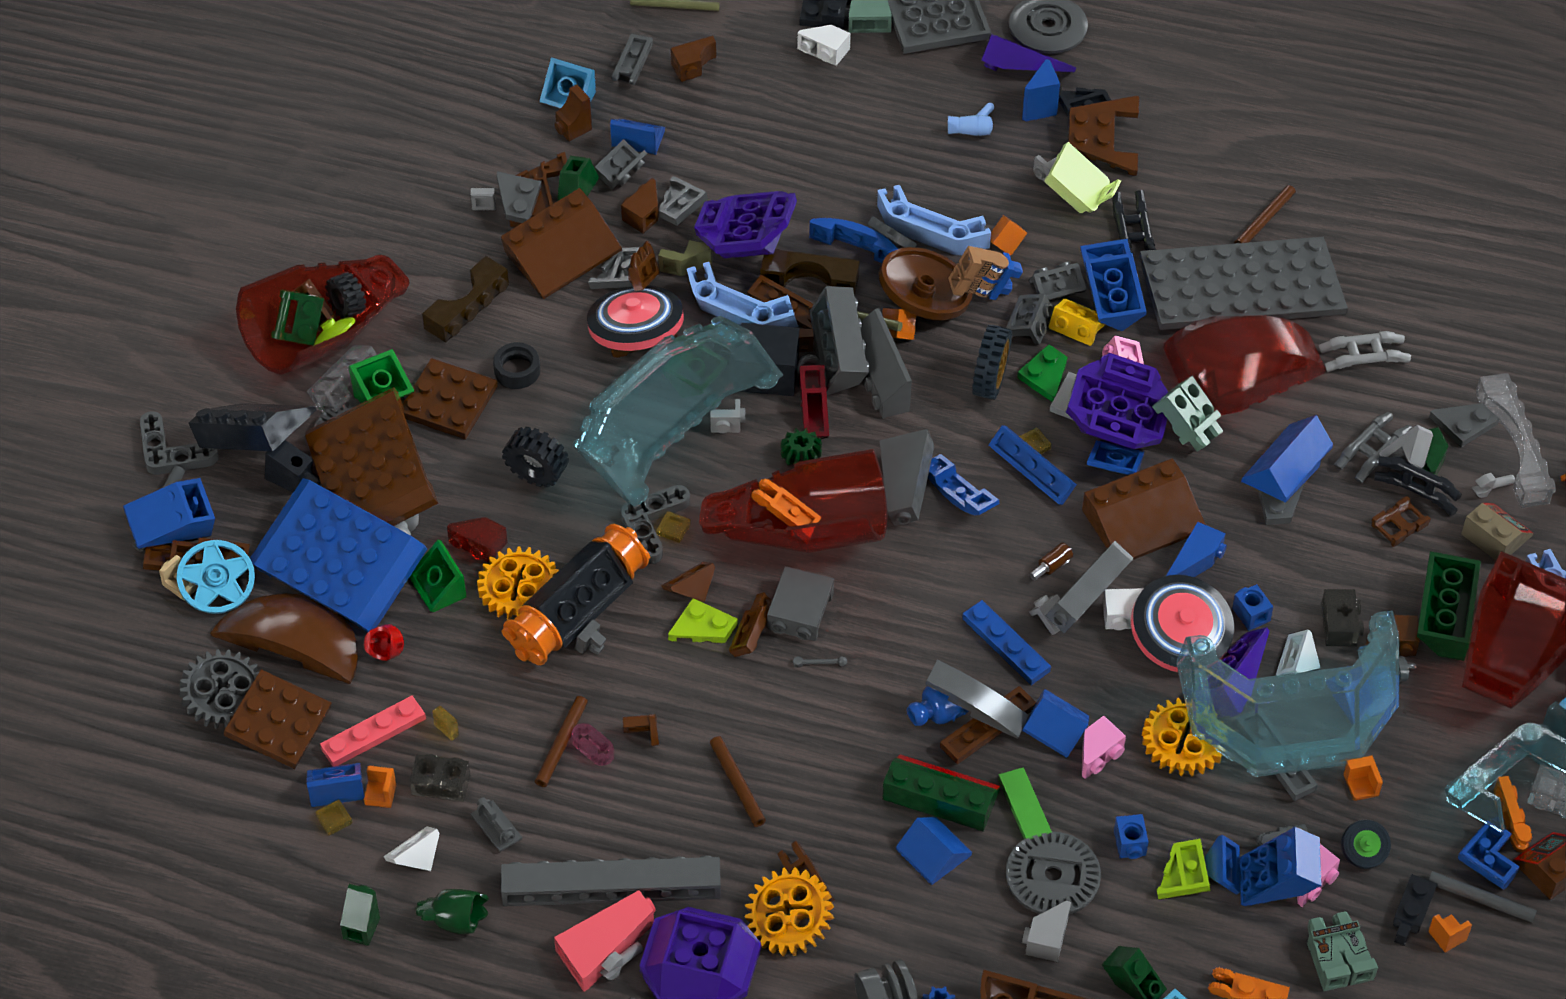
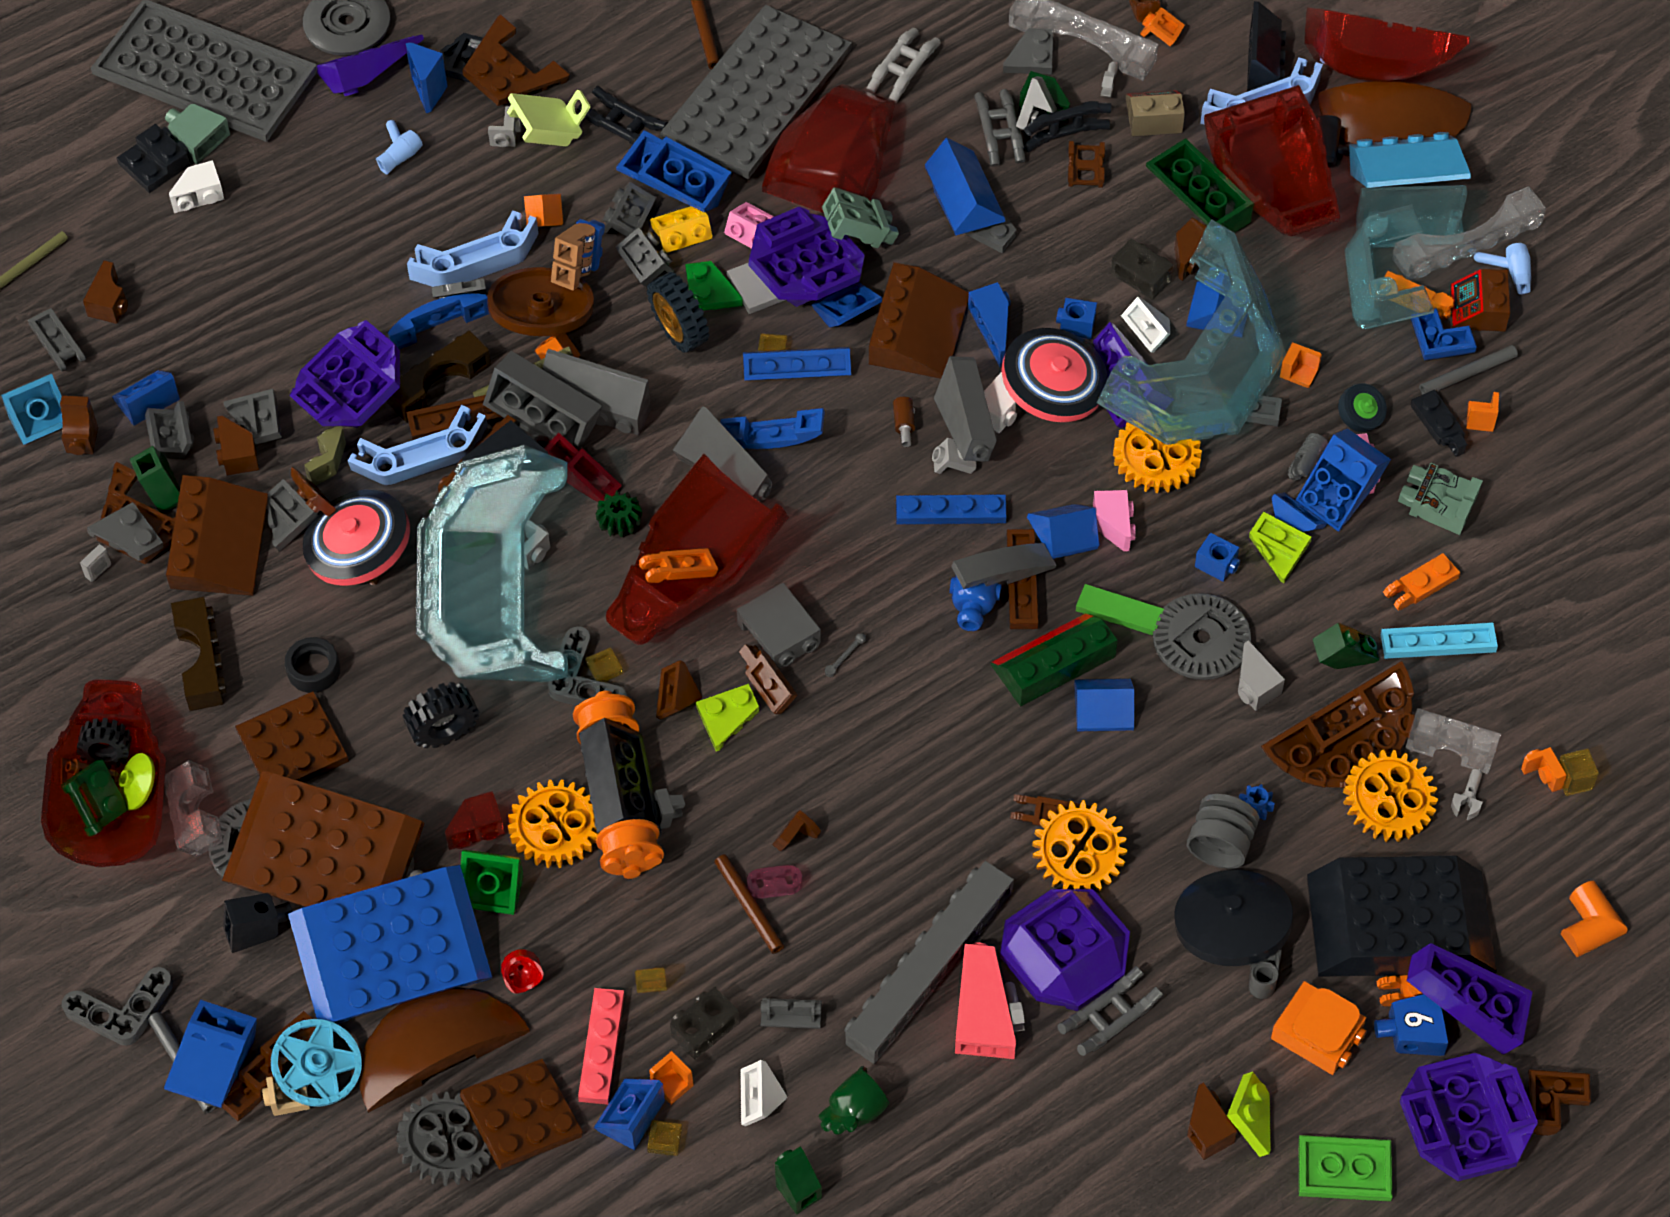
camera: 50 degrees left, 5 degrees up
black slope [188,403,317,451] -> none
green slope [348,349,414,403] -> none
reddish brown piece [710,736,766,827] -> none

